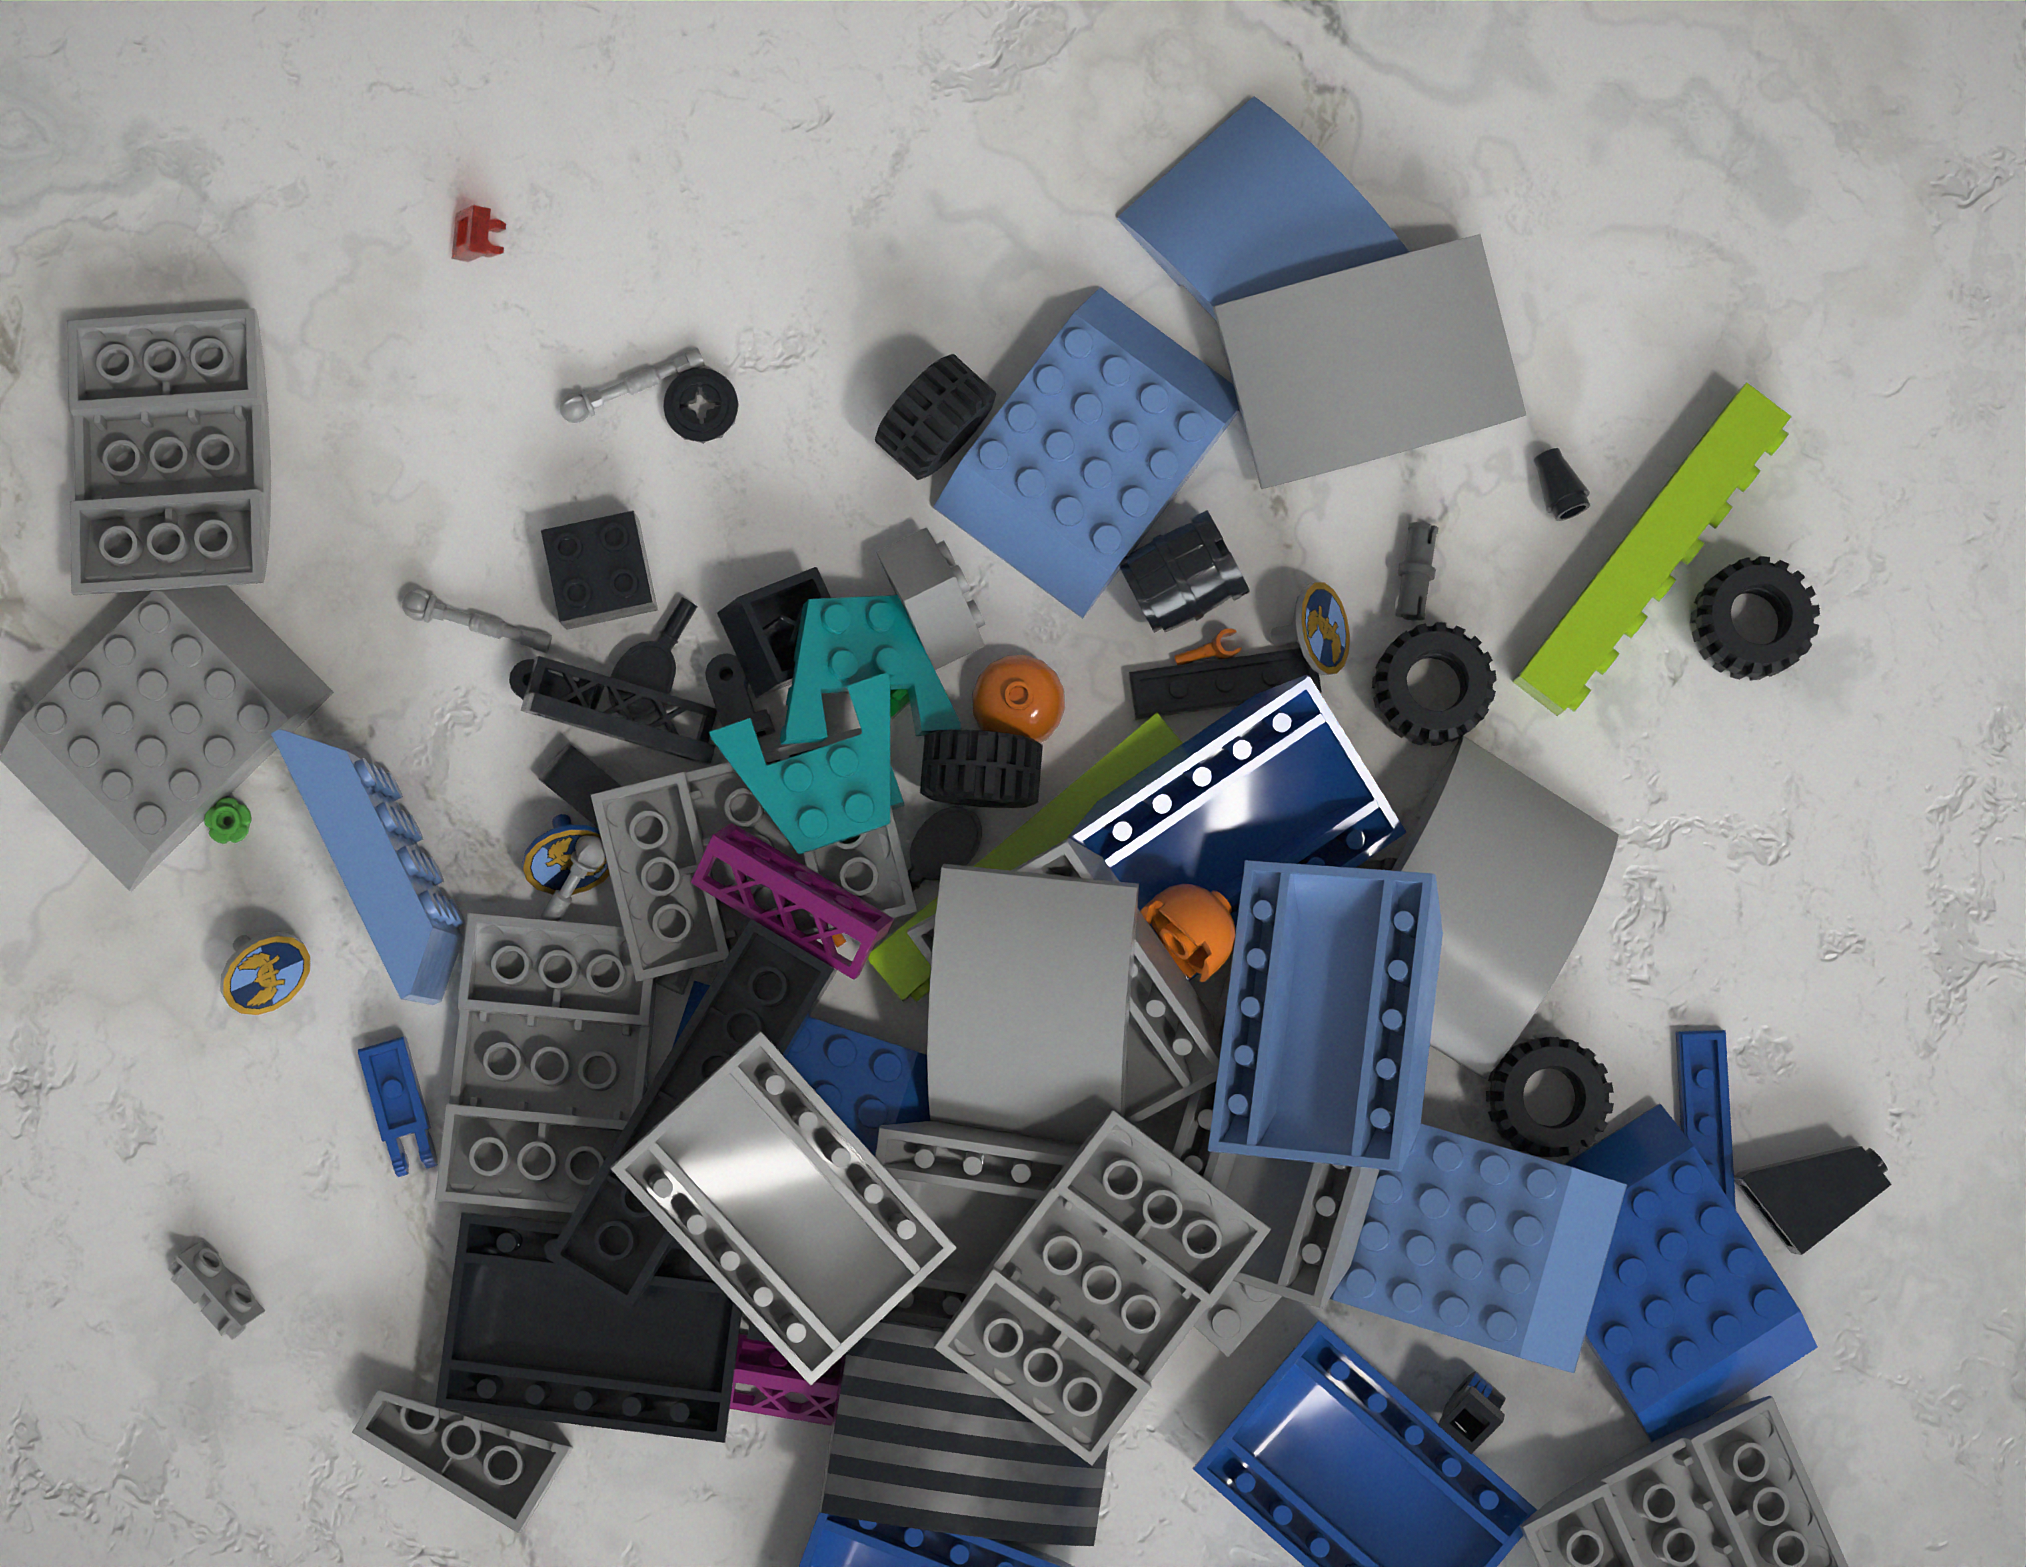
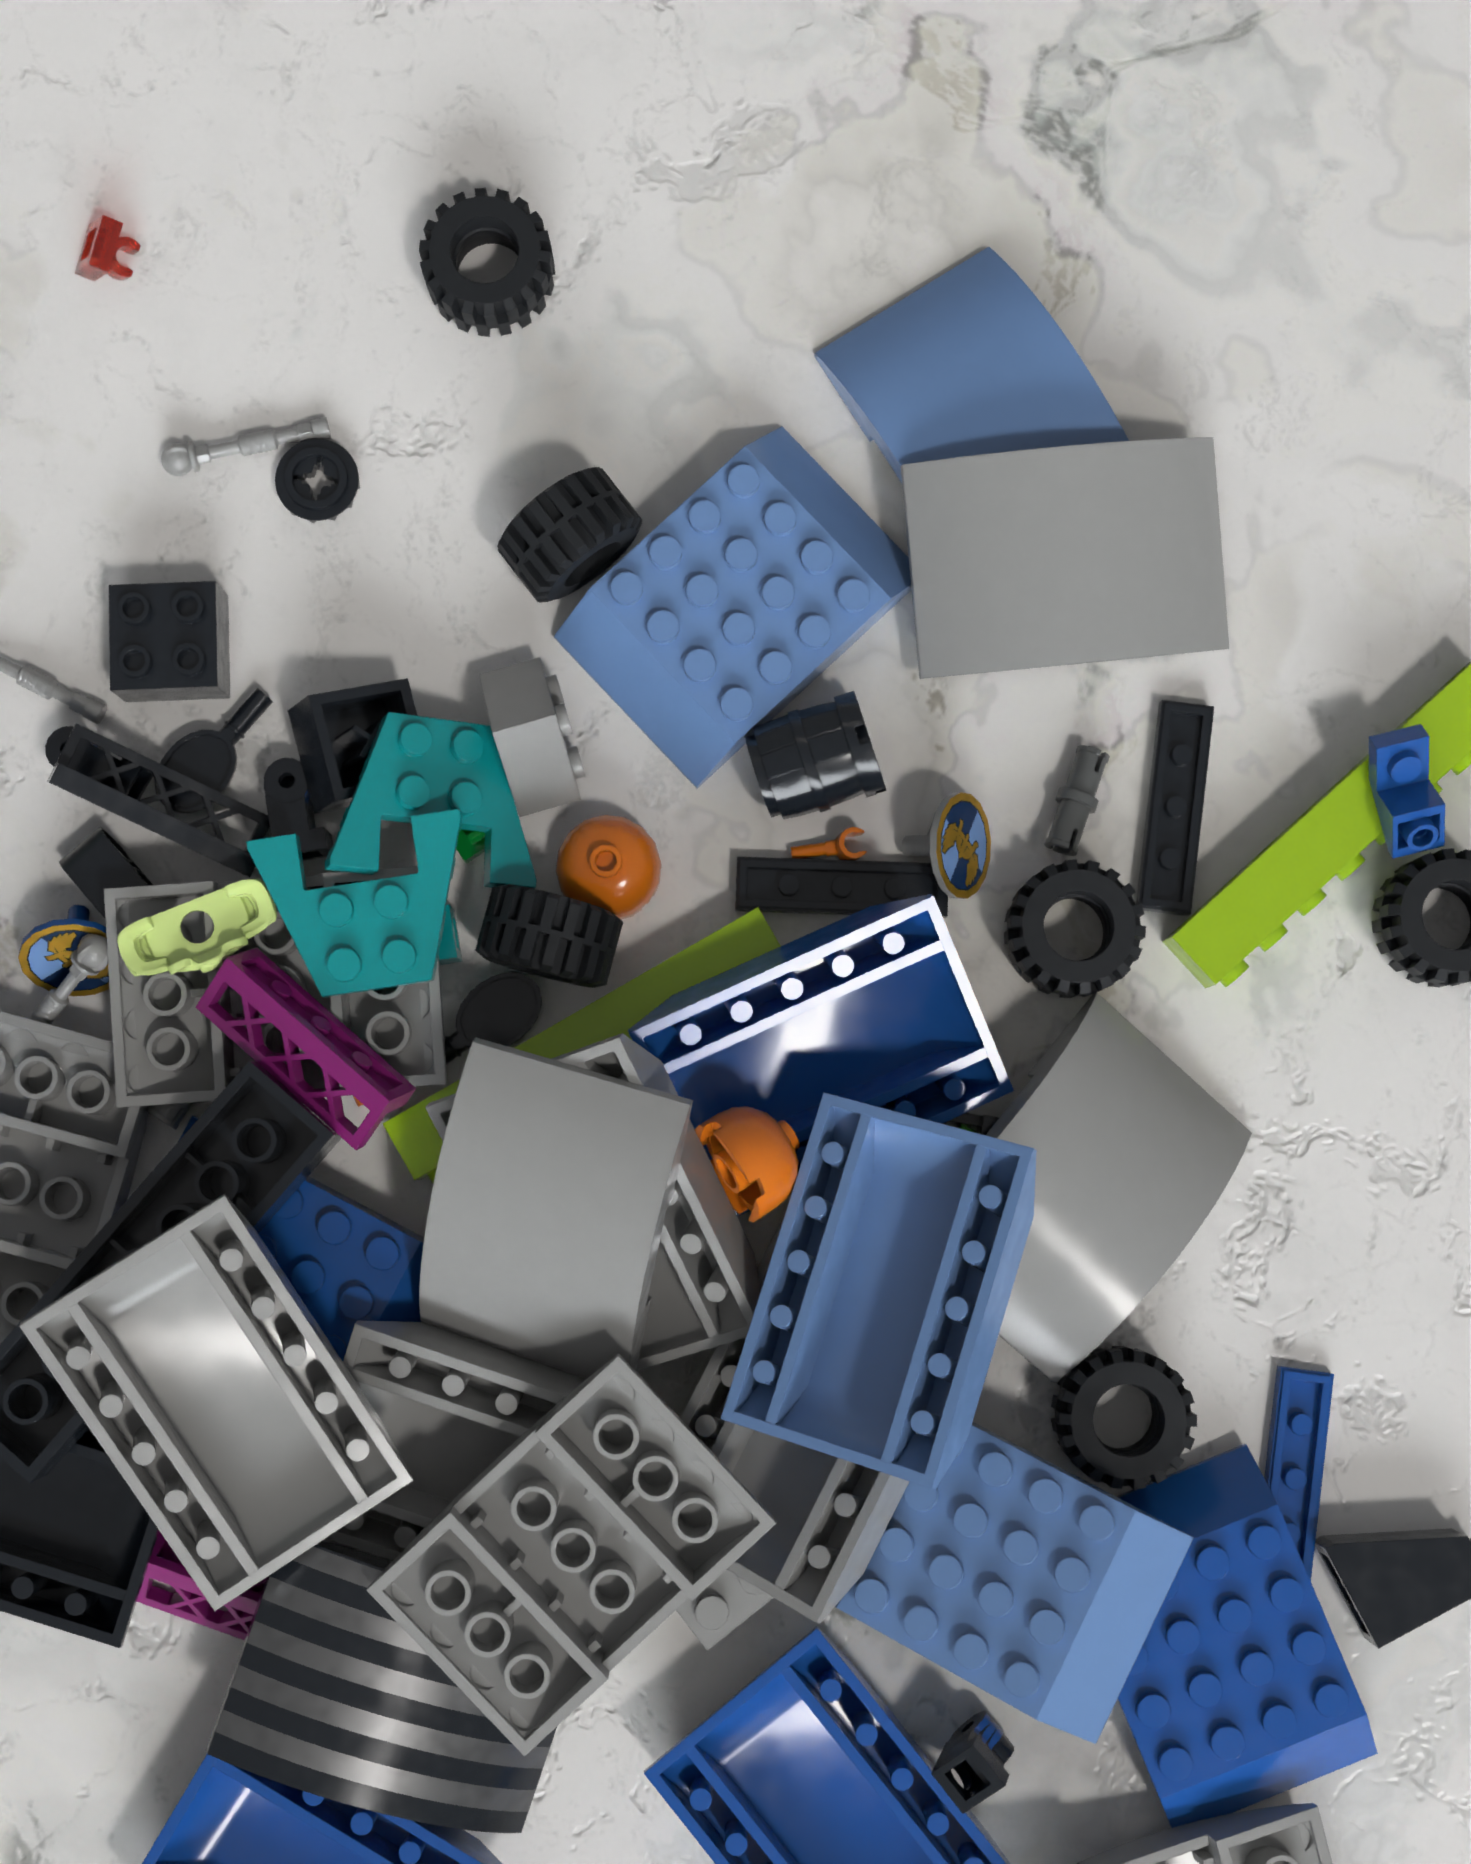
camera: 10 degrees right, 0 degrees up
black cone [1534,448,1590,521] -> none
none -> yellowish green piece [117,878,277,976]
none -> black tyre [419,188,555,337]
none -> black tile [1136,700,1214,916]
none -> blue slope [1369,724,1445,859]

